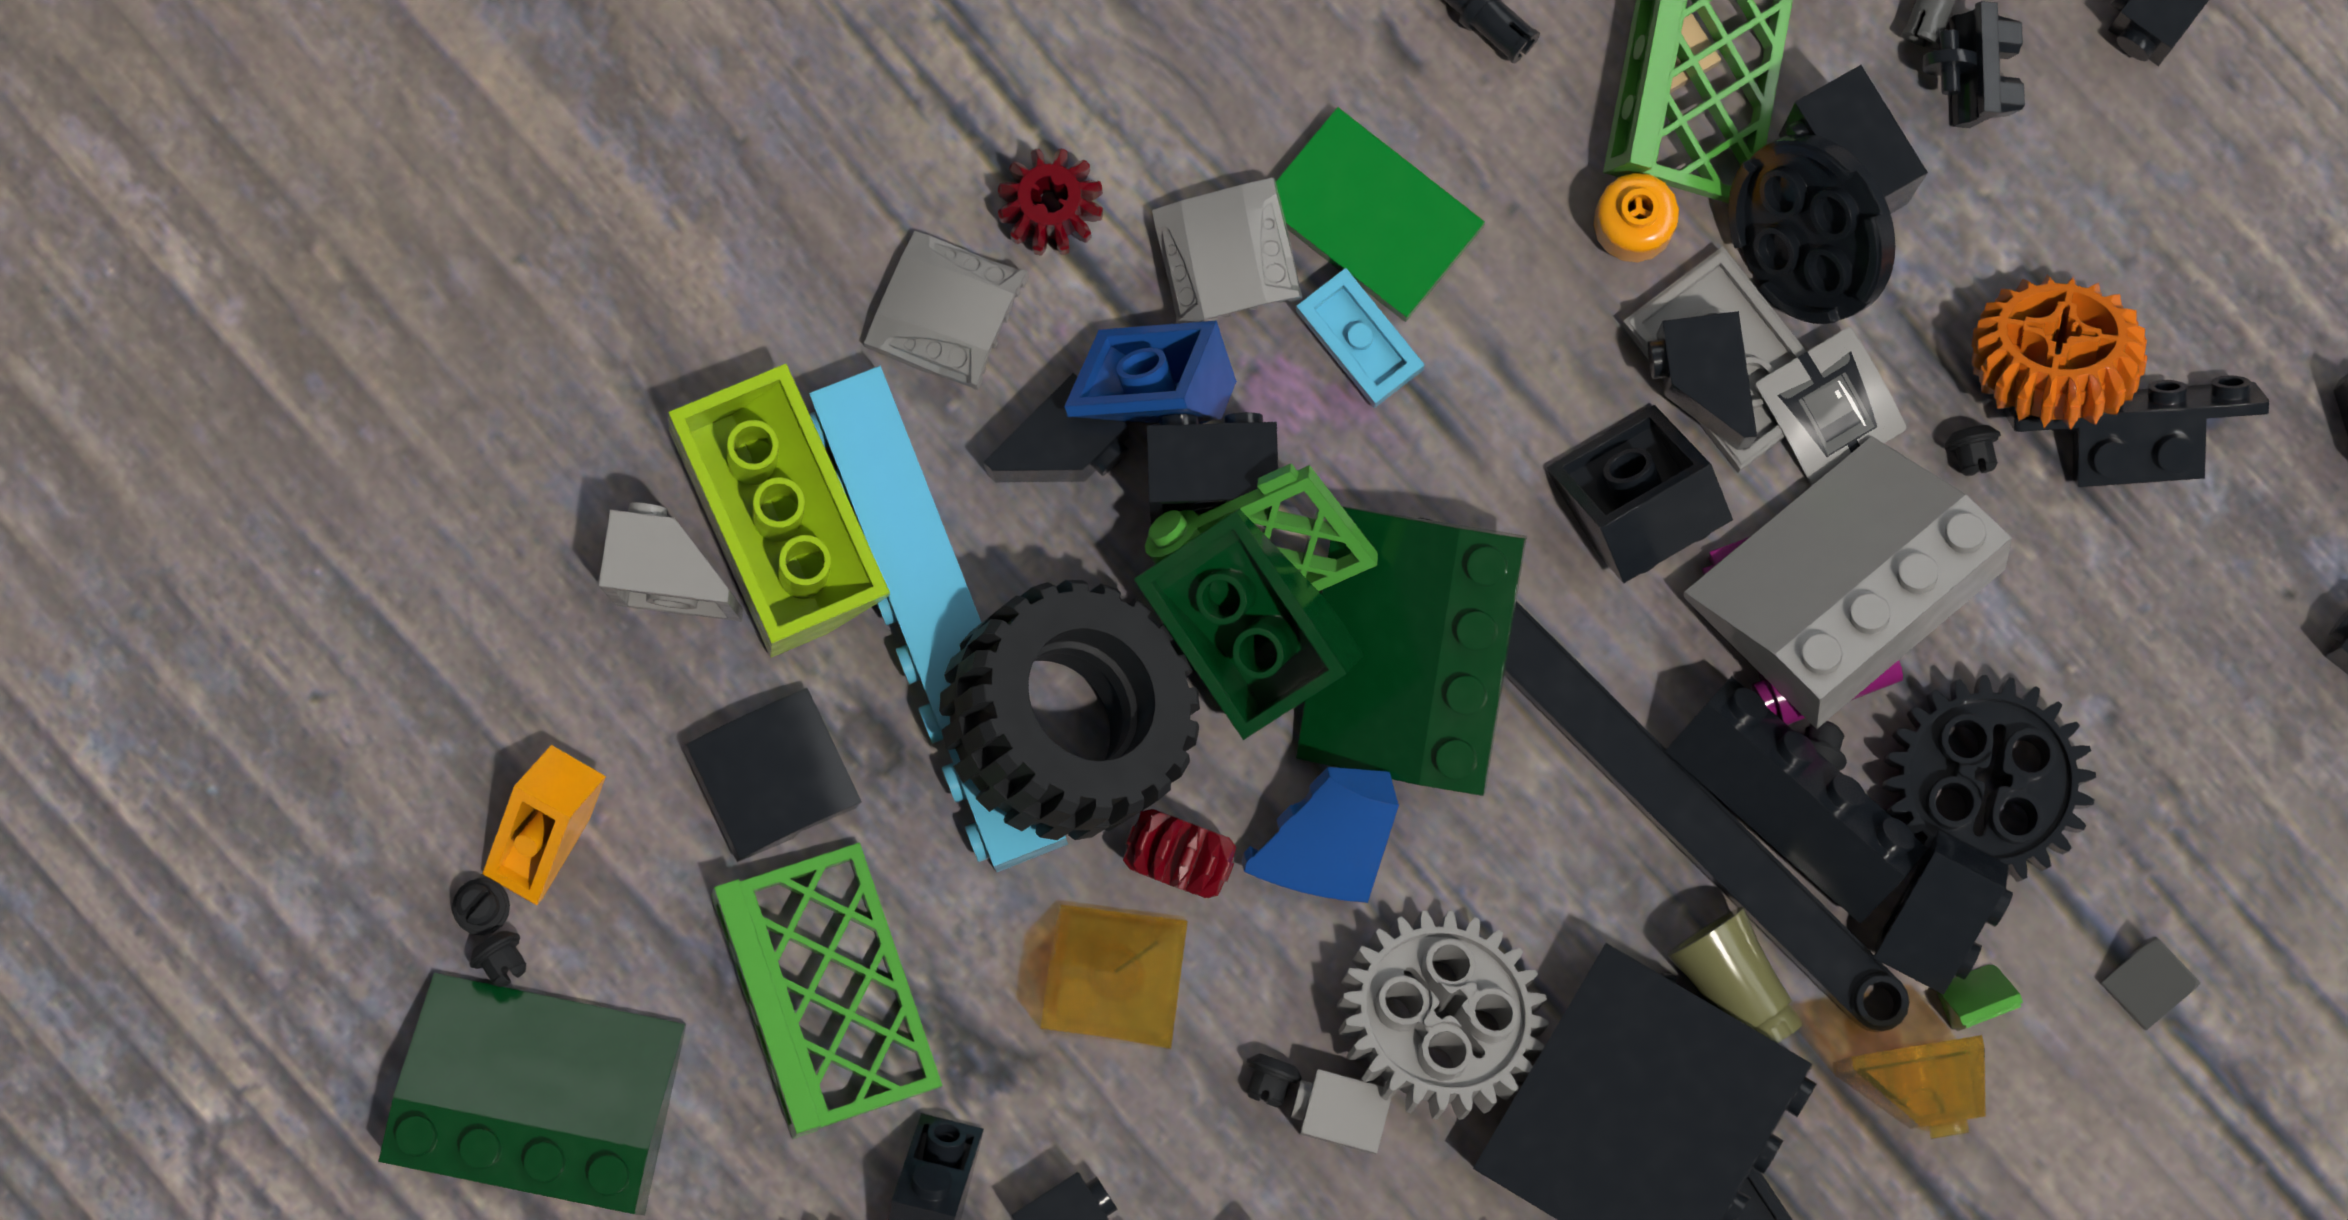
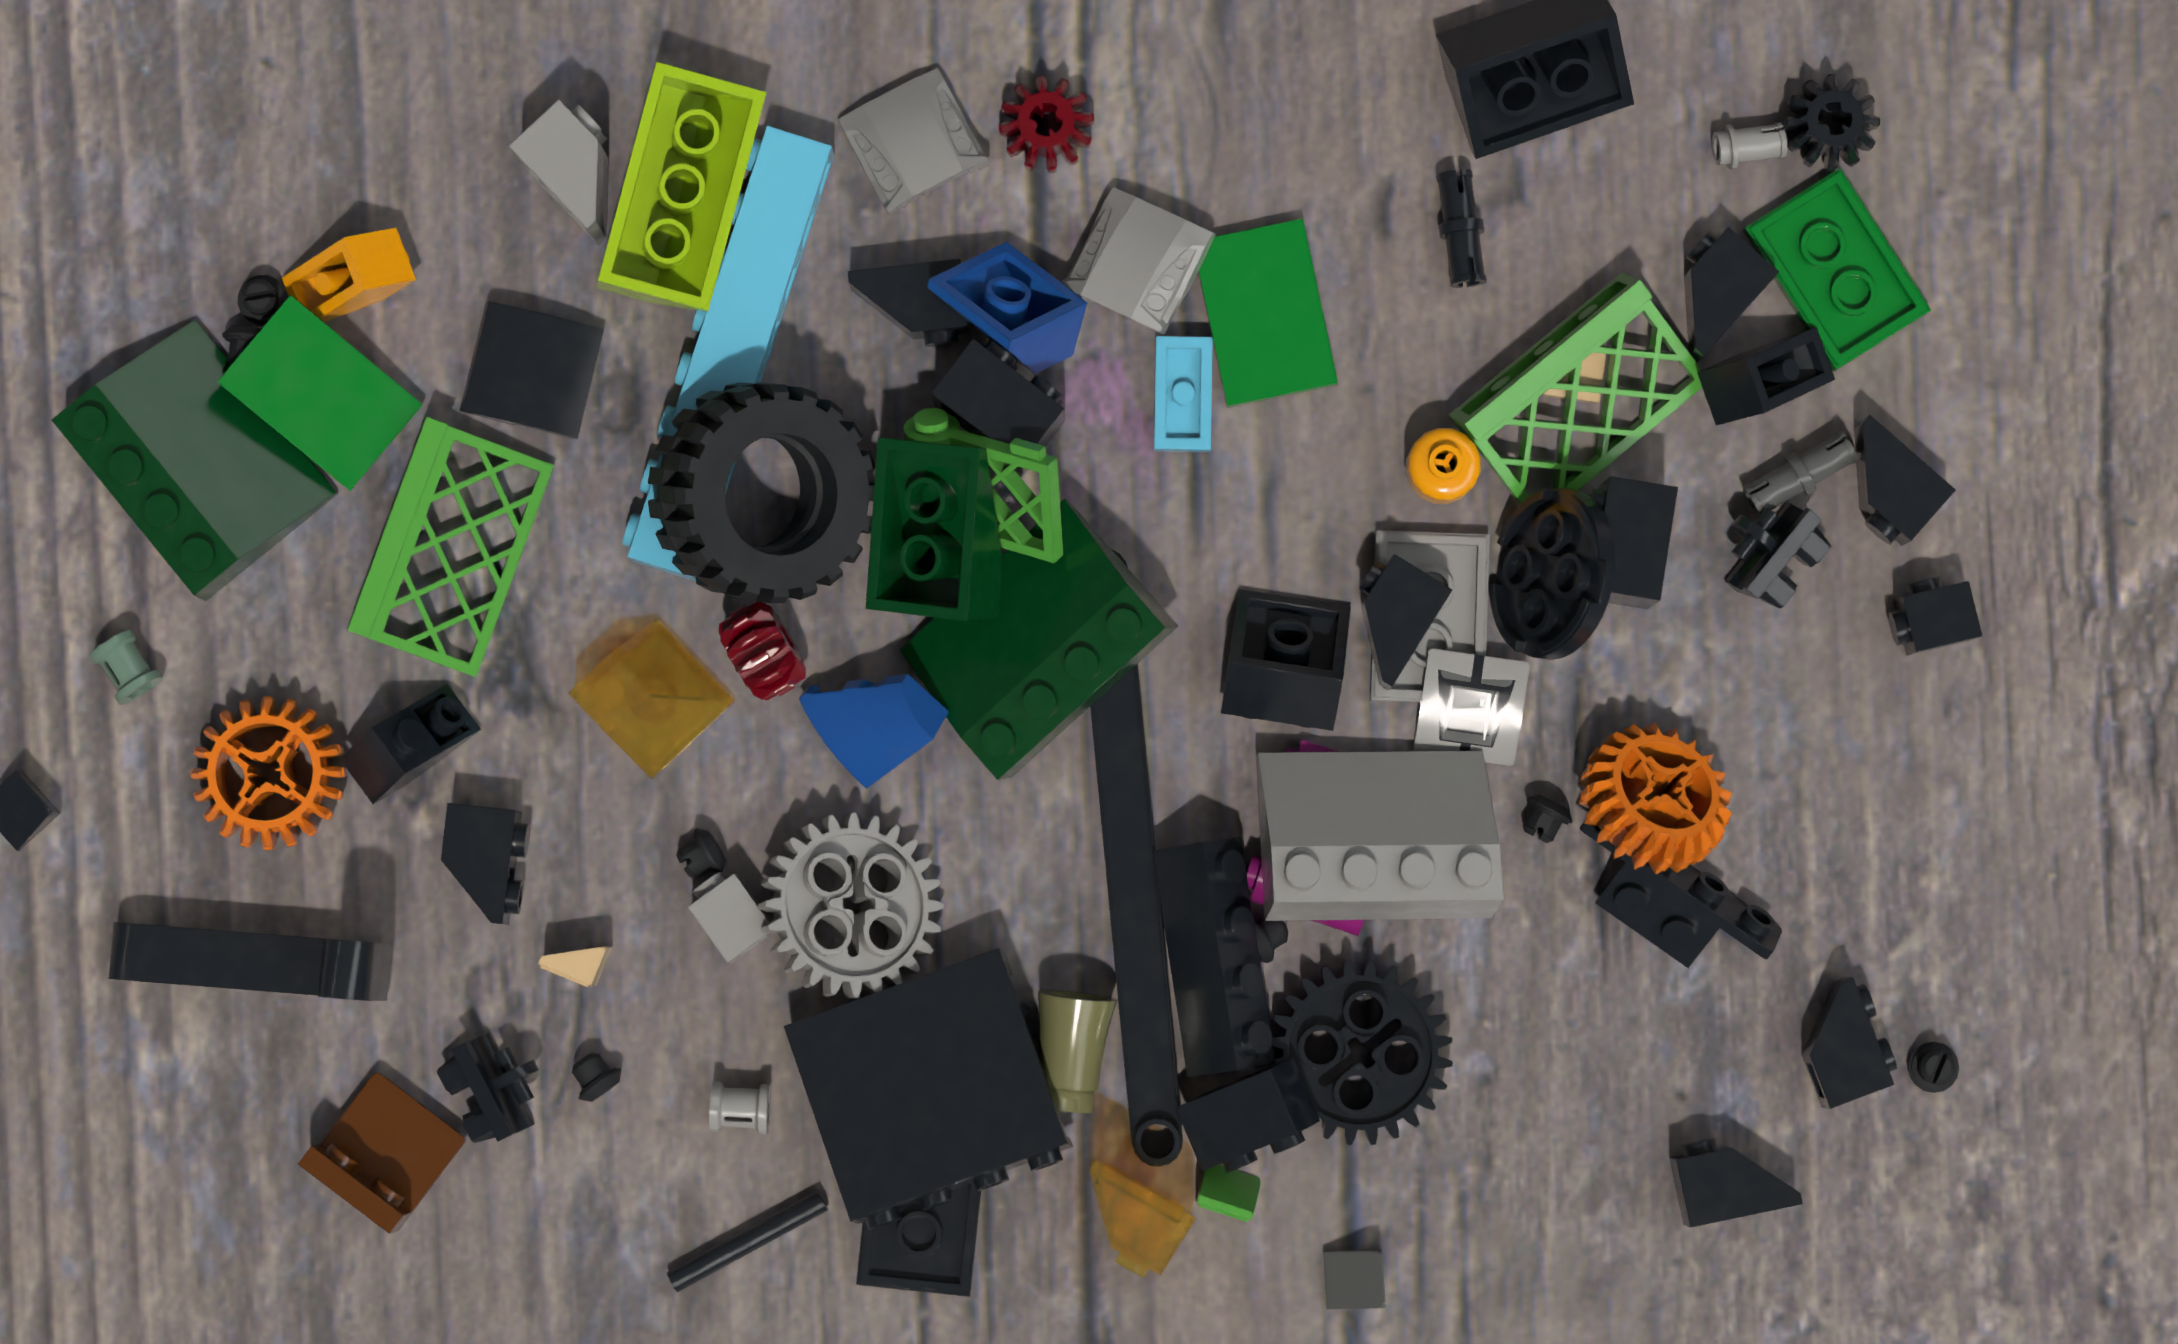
camera: 35 degrees right, 5 degrees up
none -> green tile [217,295,423,491]

